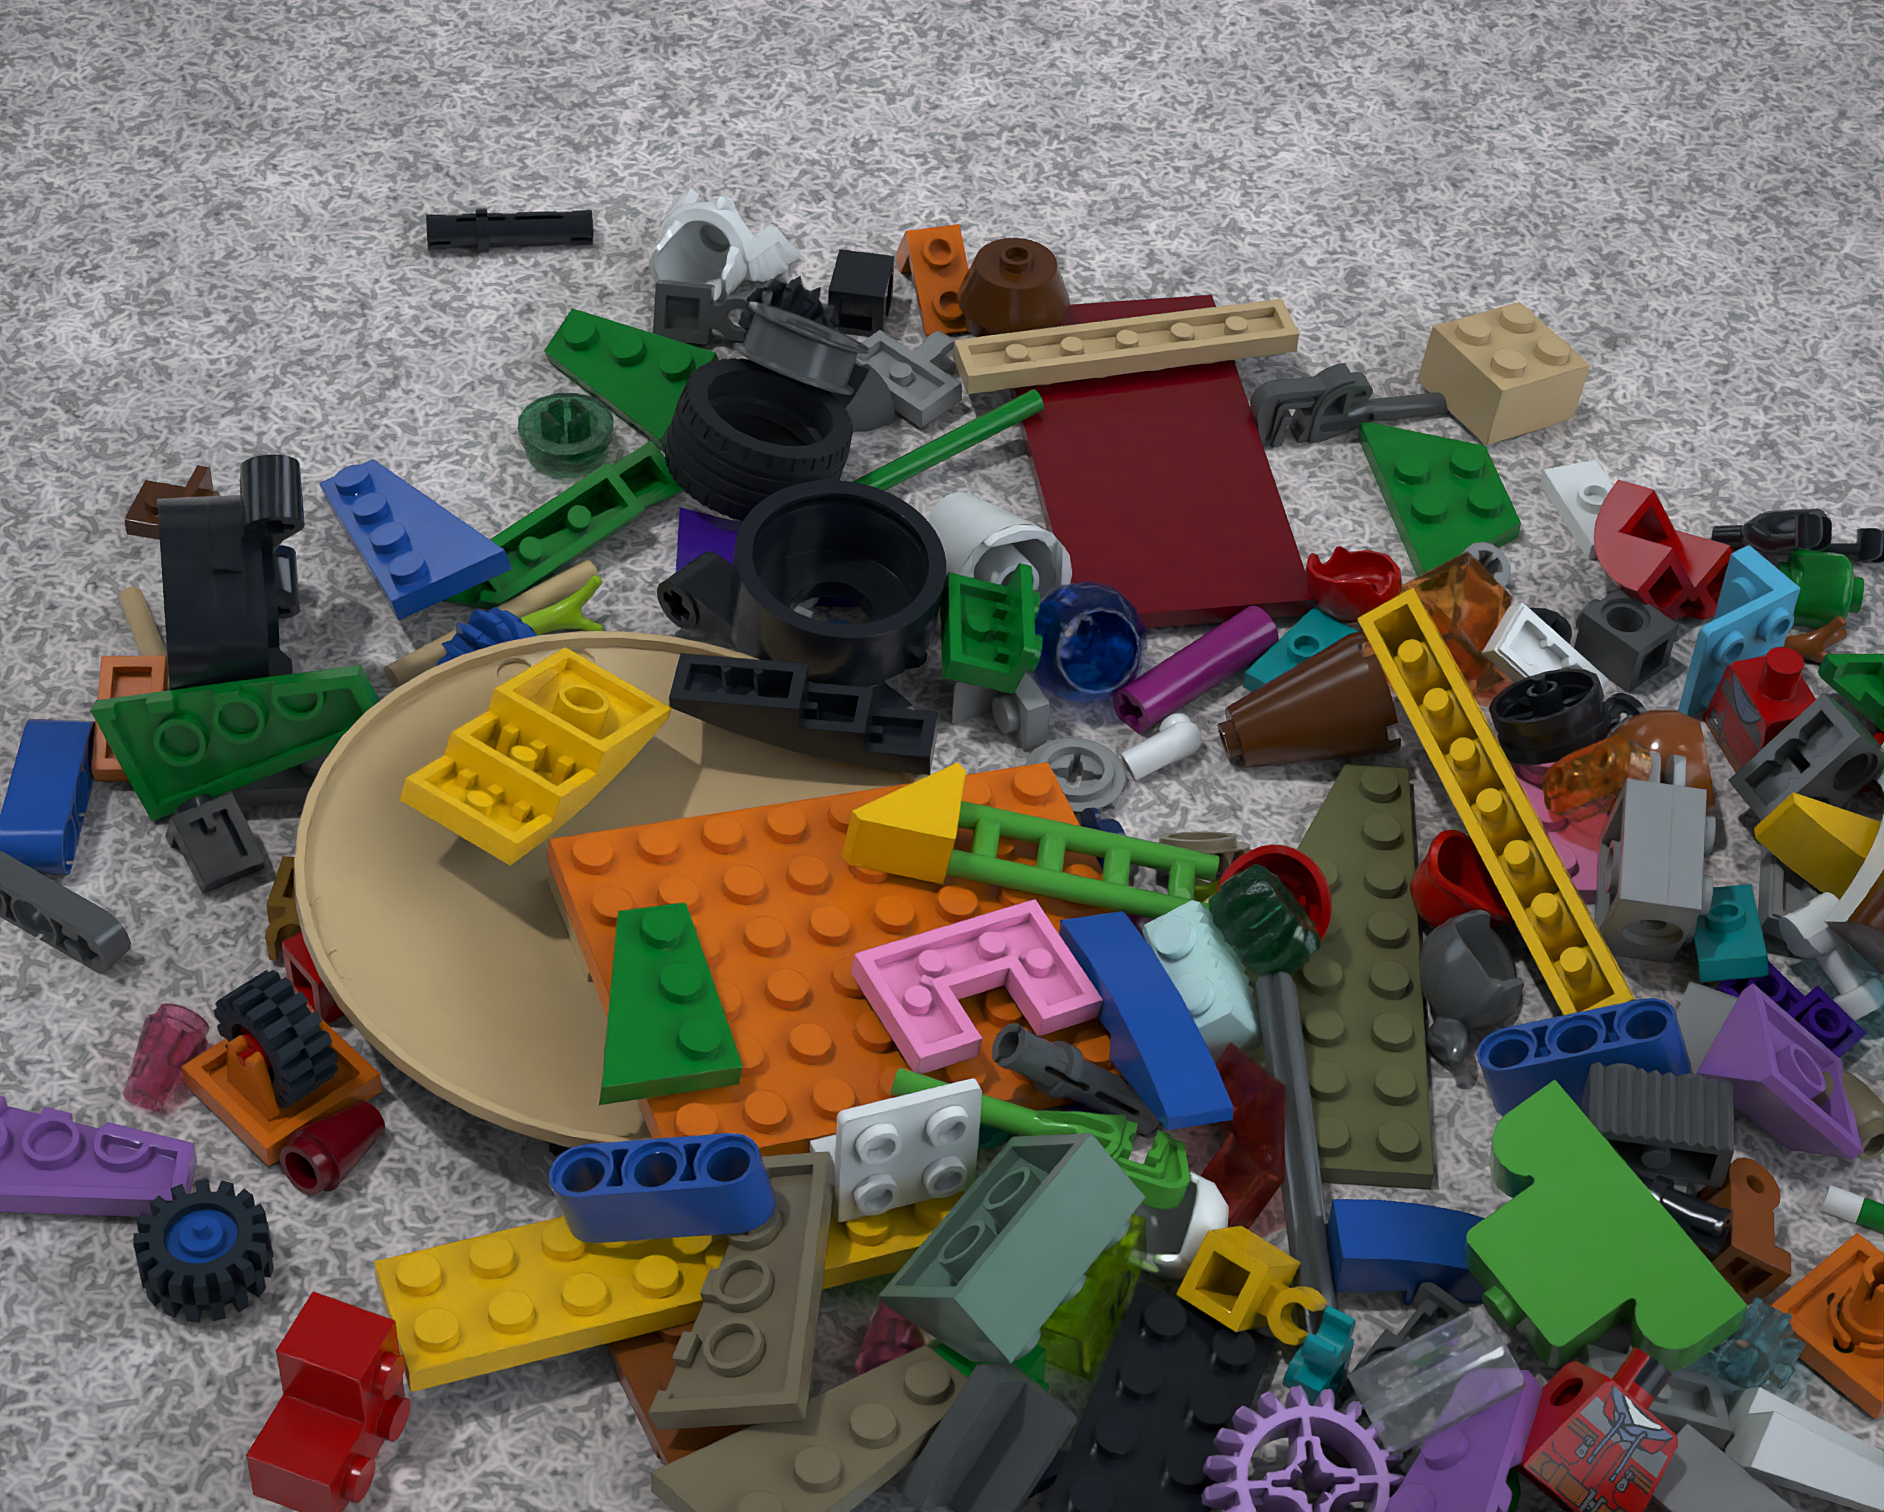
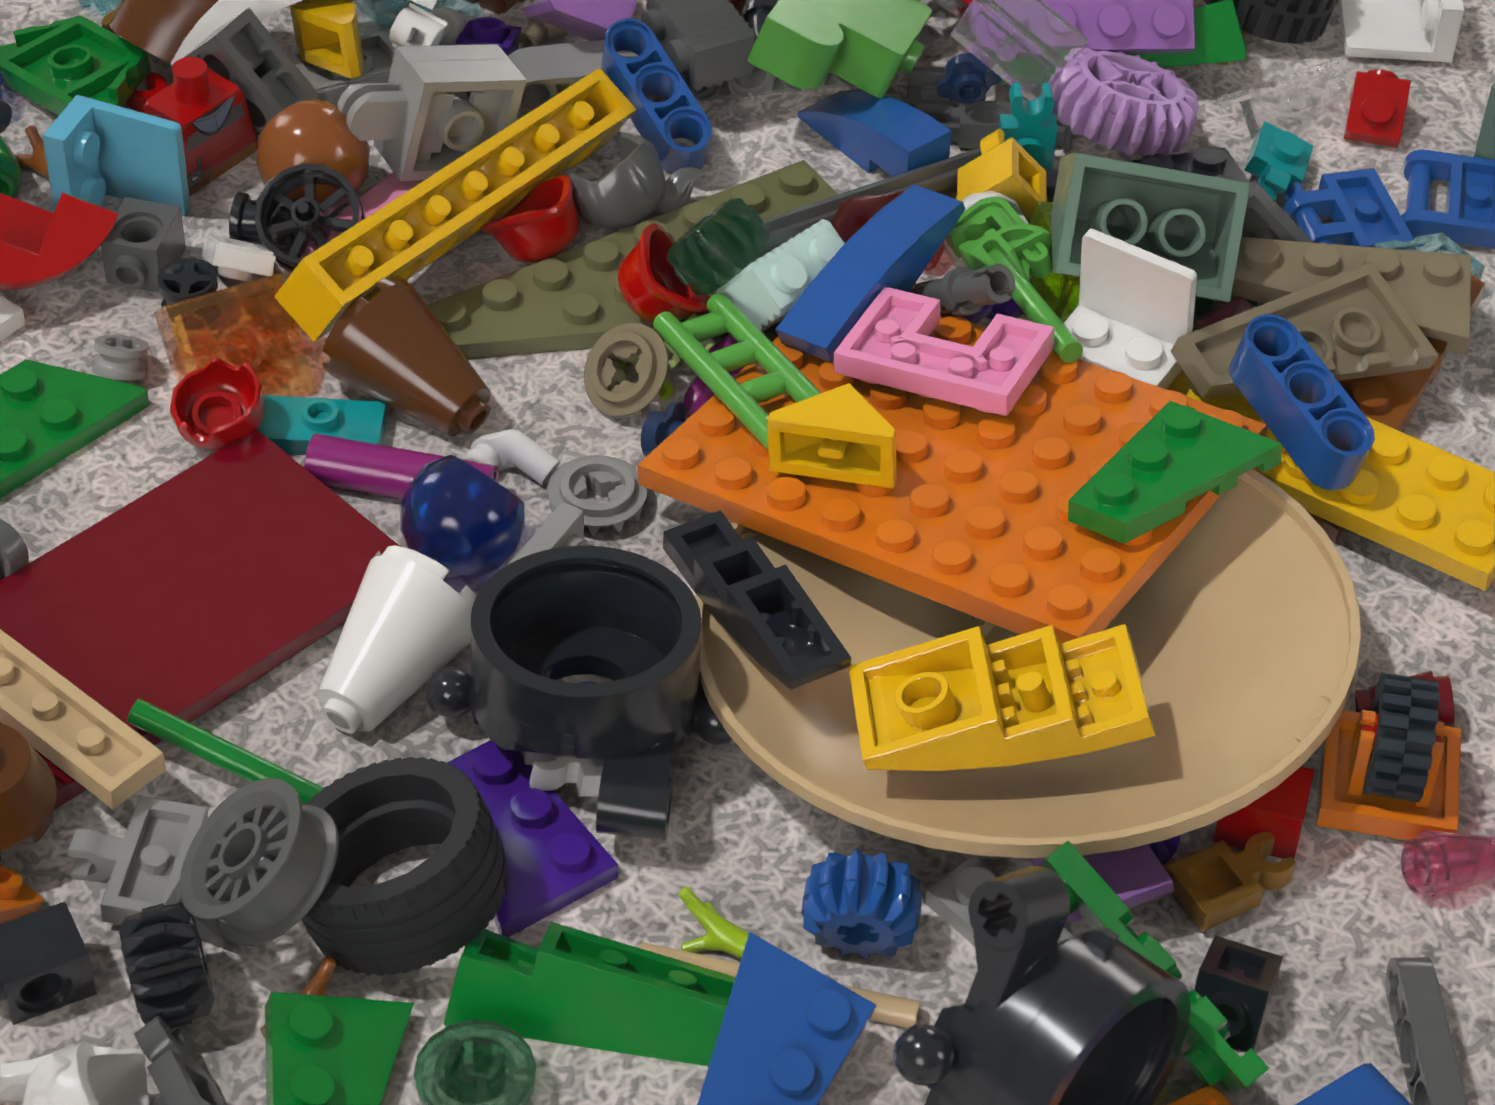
camera: 125 degrees left, 0 degrees up
green bracket [940,563,1042,694] -> none
clear orange plate [1542,735,1651,823] -> none

